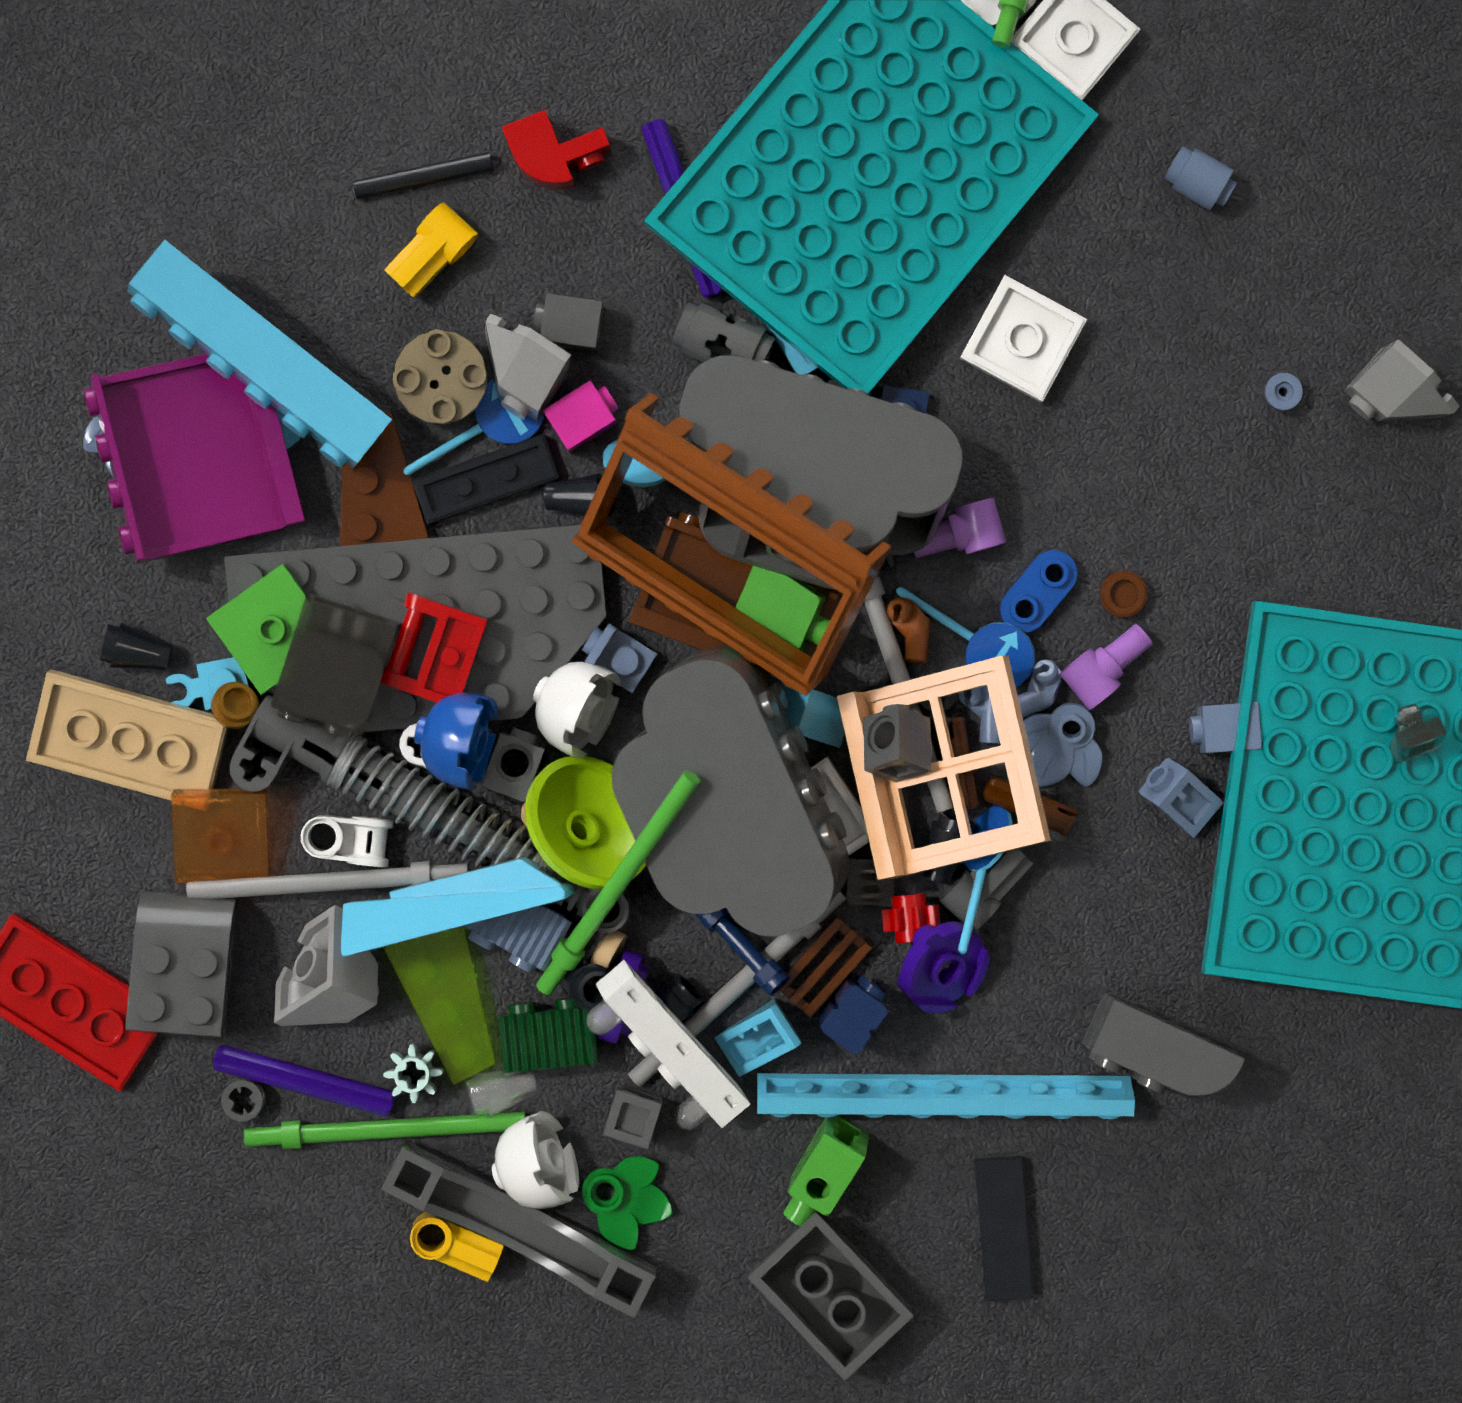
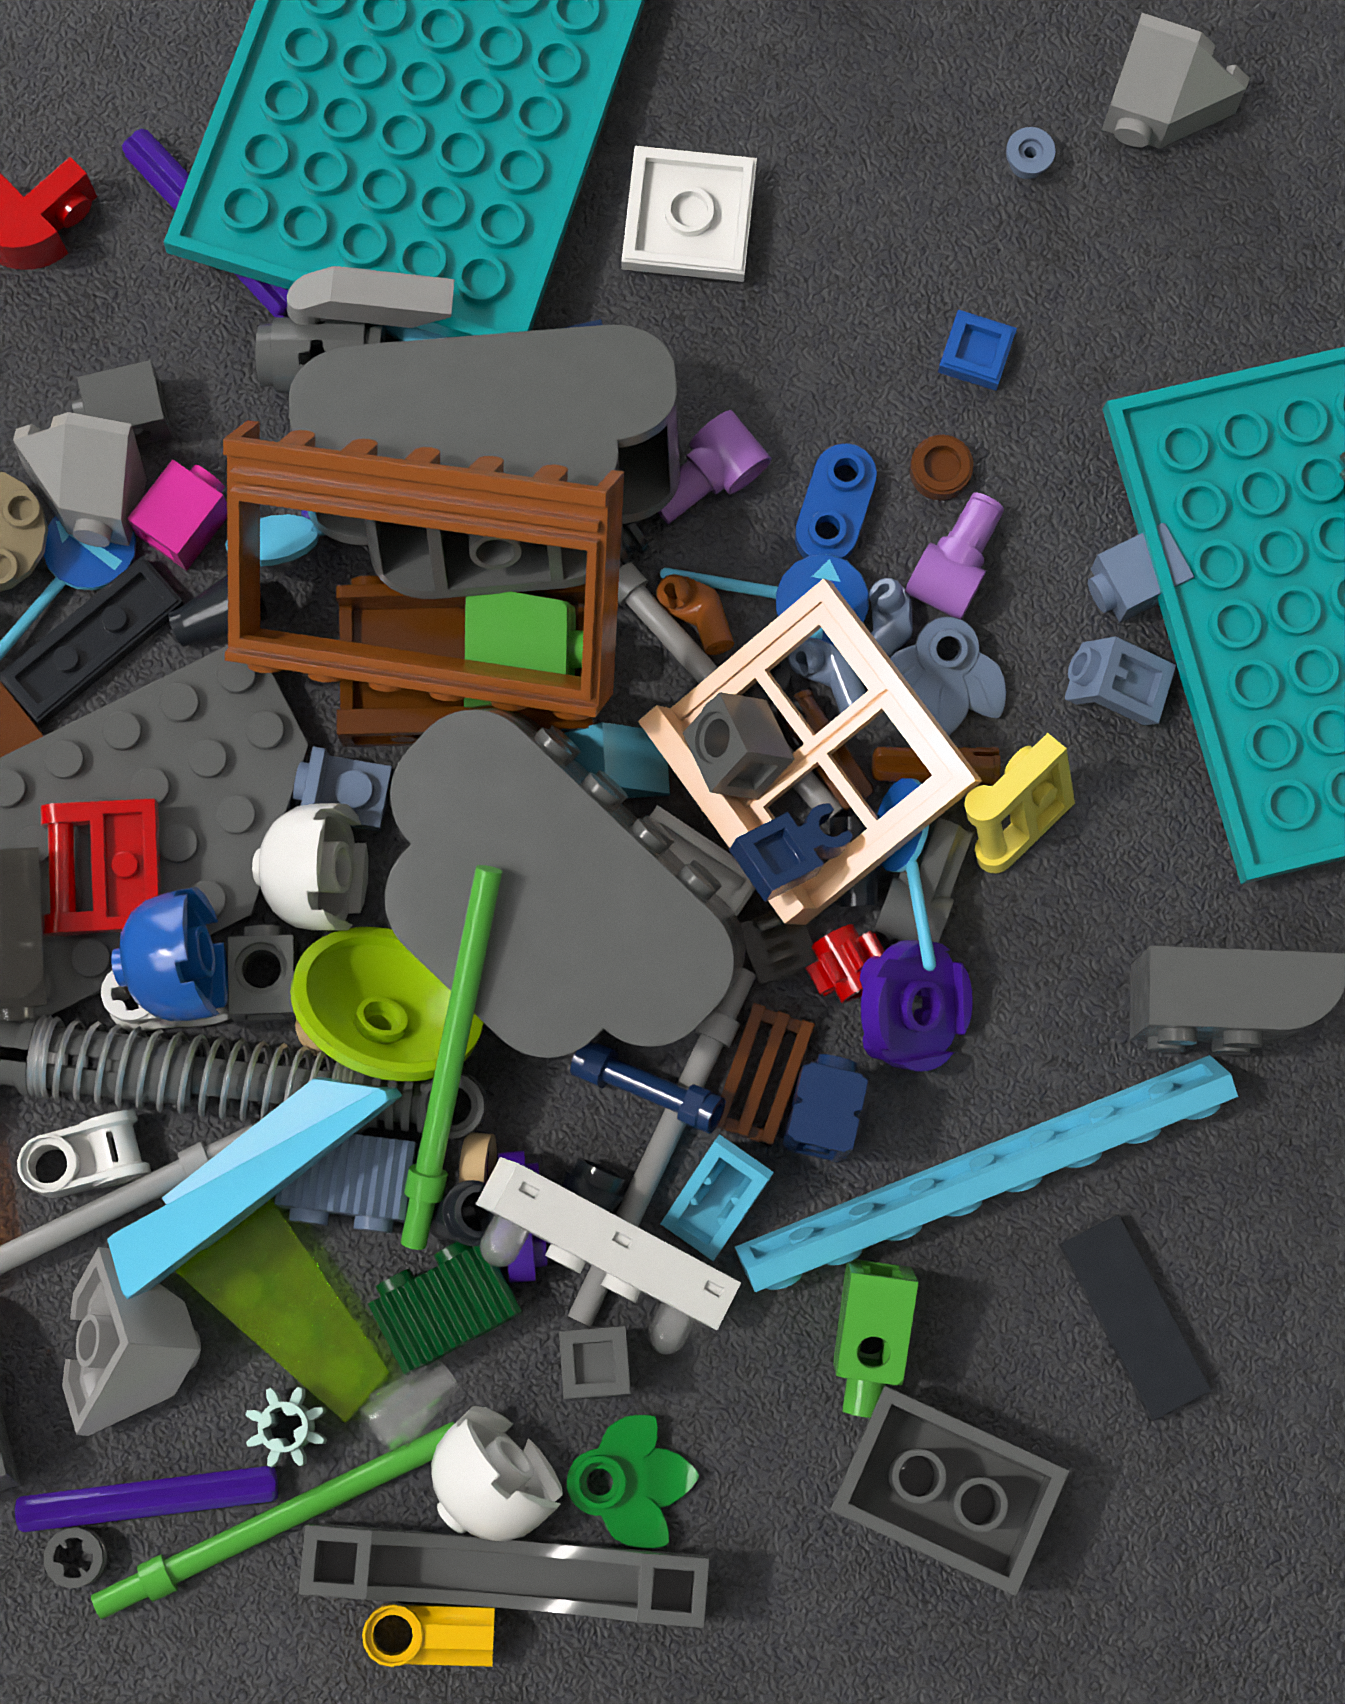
camera: 25 degrees left, 10 degrees down
none -> light grey piece [287,266,454,328]
none -> dark blue plate [729,803,853,902]
none -> blue tile [938,309,1017,391]
none -> light yellow plate [964,733,1075,874]

